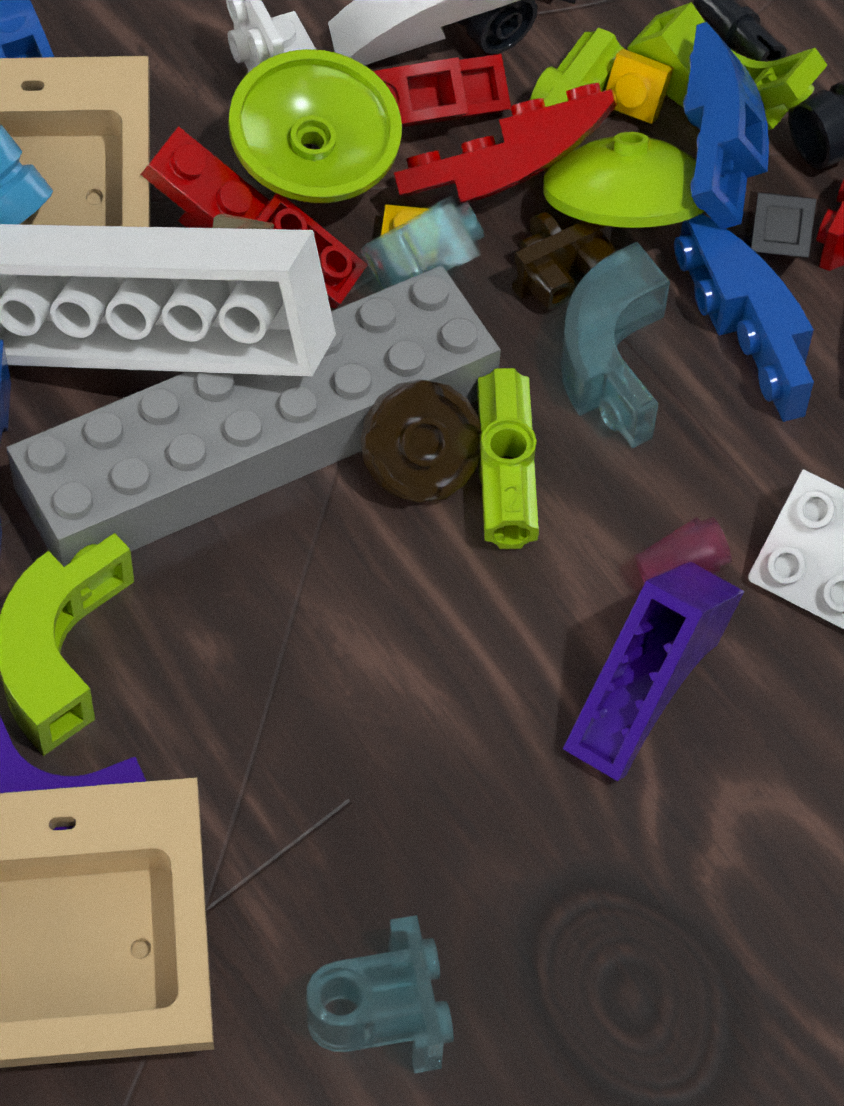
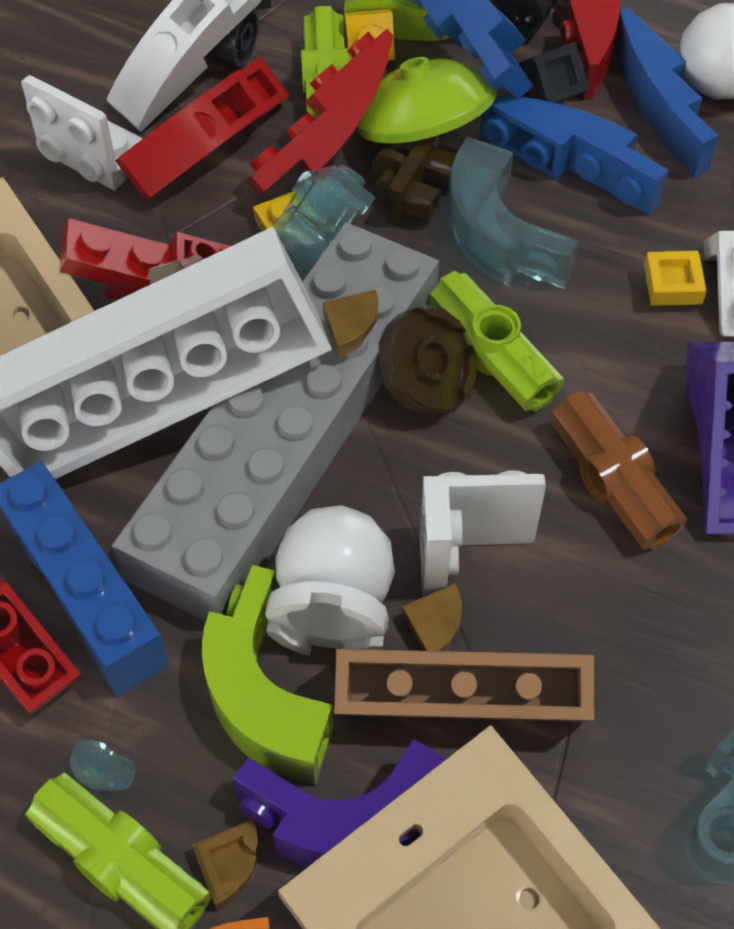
camera: 30 degrees left, 0 degrees up
lime dish [228,49,402,203] -> none
clear pink cone [634,517,732,584] -> none
none -> white tile [265,505,395,656]
none -> pearl gold tile [322,290,378,357]
none -> medium nougat brick [334,649,594,722]
none -> pearl gold tile [402,583,462,651]
none -> white bracket [419,471,546,598]
none -> dark orange piece [550,390,688,550]
none -> yellow plate [644,251,707,306]

